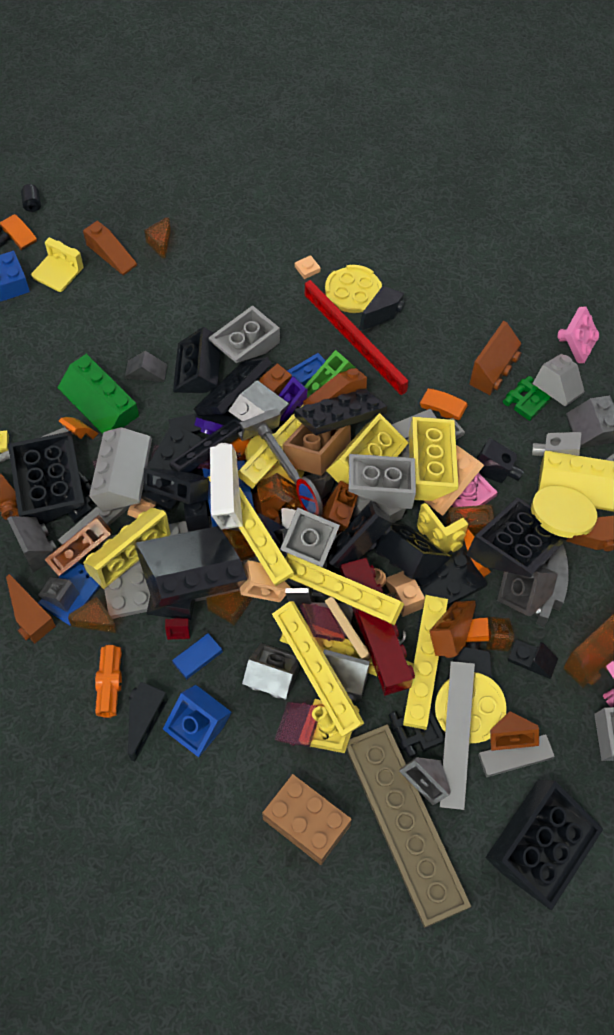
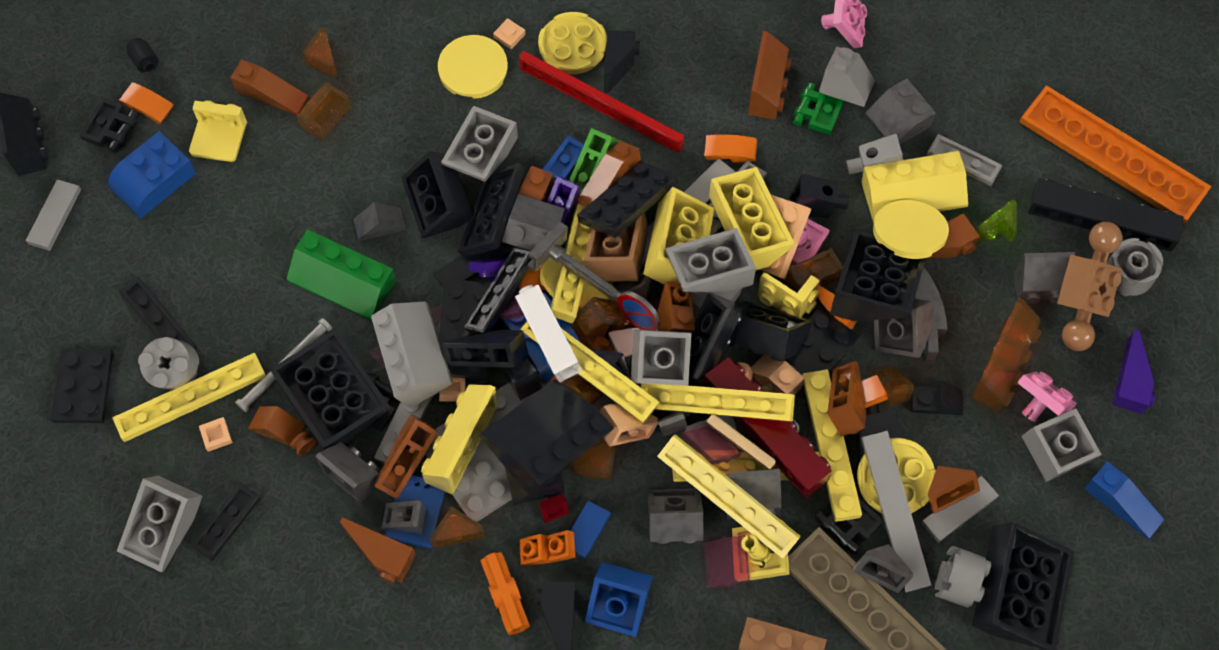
camera: 20 degrees left, 5 degrees up
orange slope [59,417,98,439] -> none
none -> clear orange panel [297,82,351,141]
none -> light yellow tile [438,35,508,99]
none -> orange slope [520,530,575,565]
none -> light grey brick [935,546,991,608]

